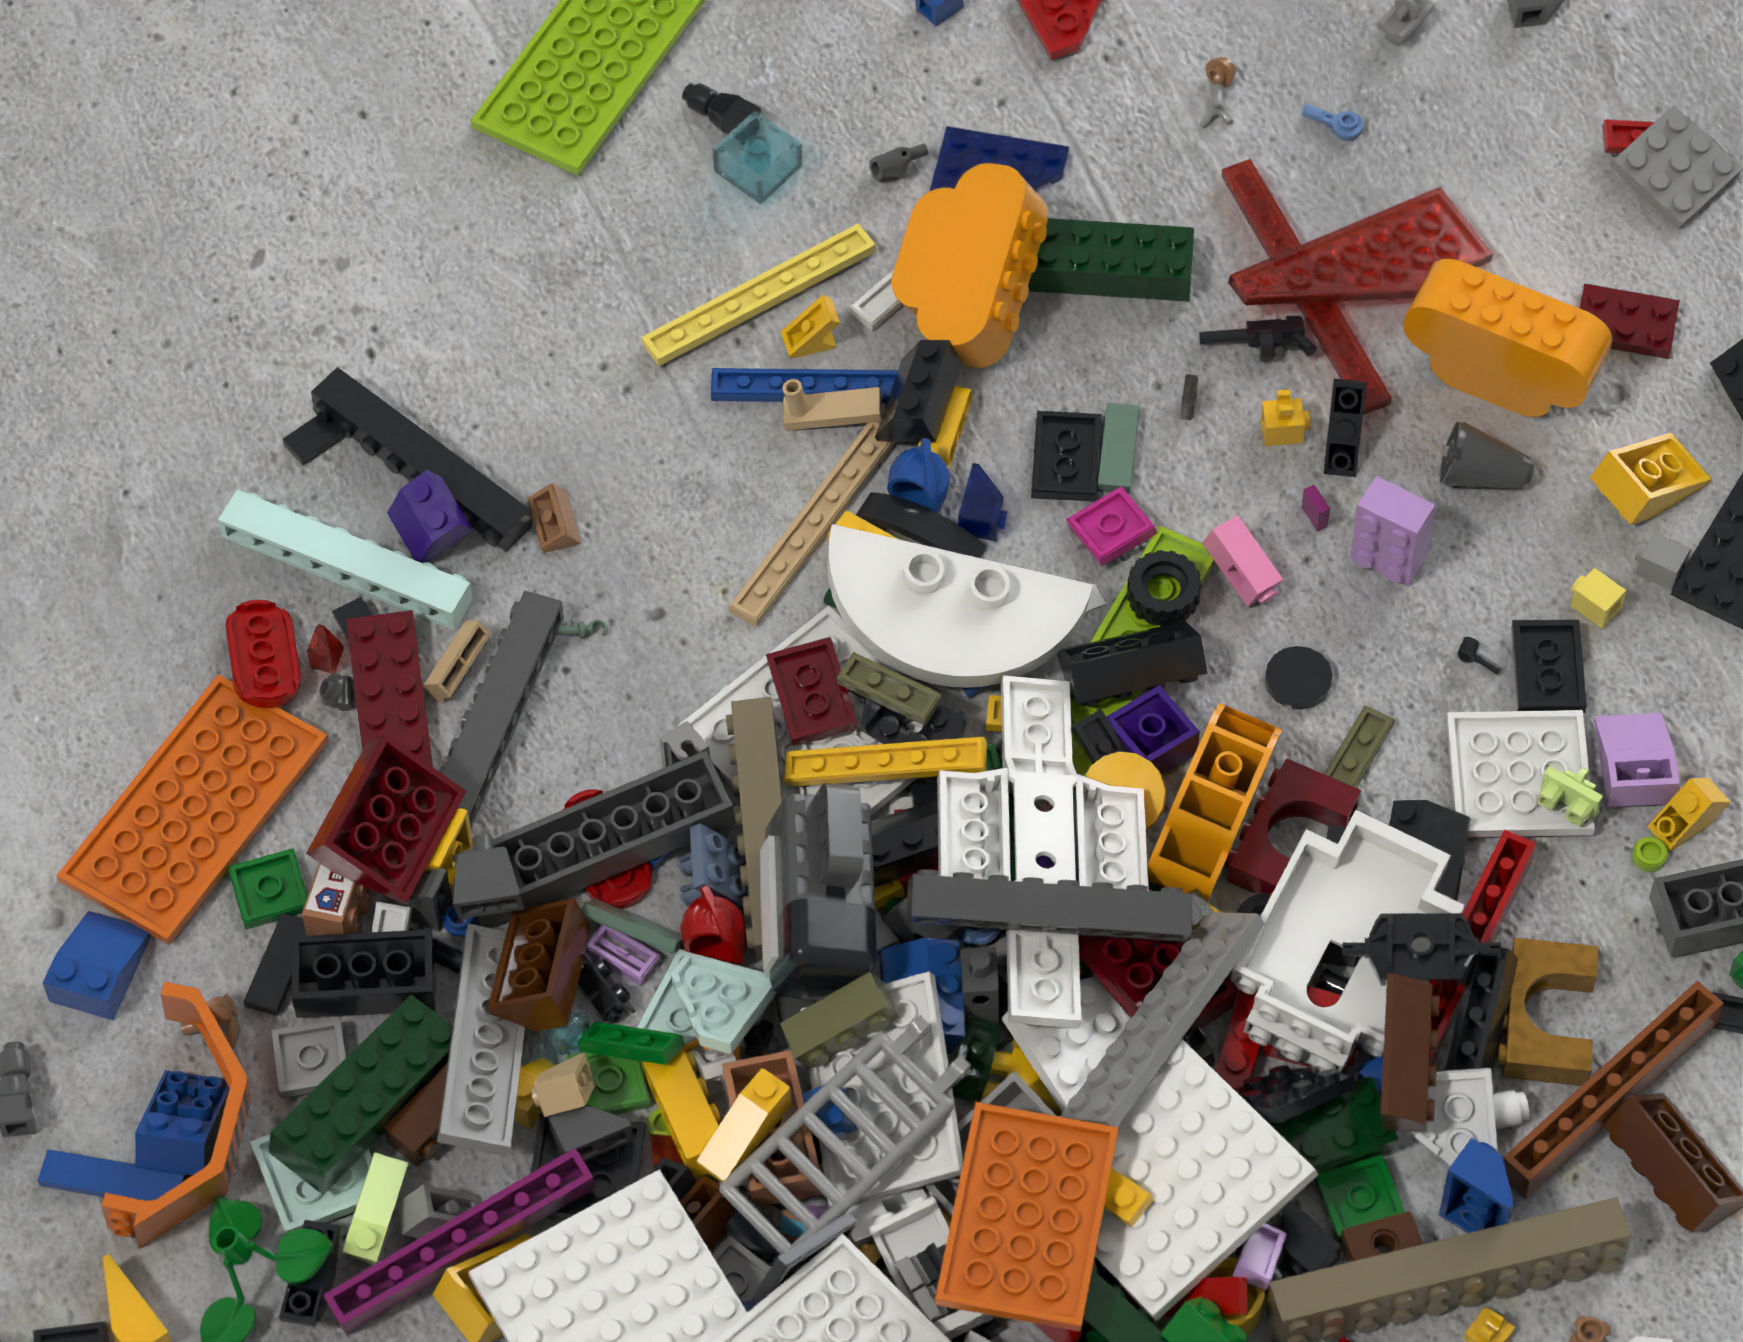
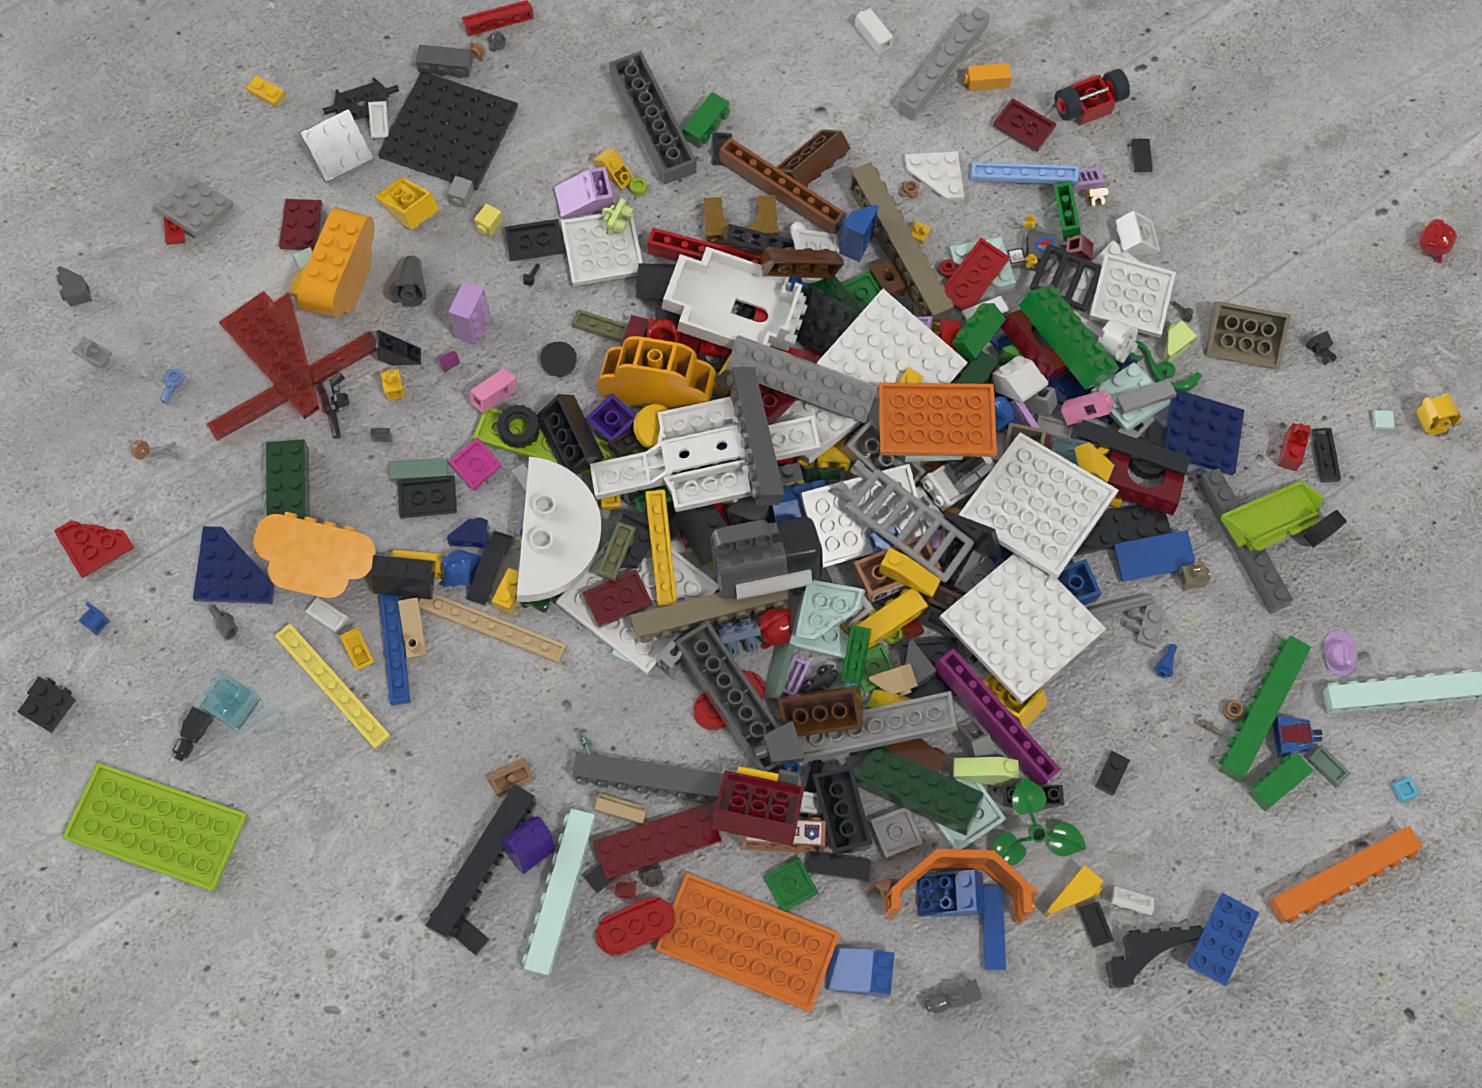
camera: 105 degrees left, 10 degrees up
olive brick [780,972,899,1069] -> none
black plate [1342,913,1501,986] -> none
none -> red helmet [647,316,681,343]

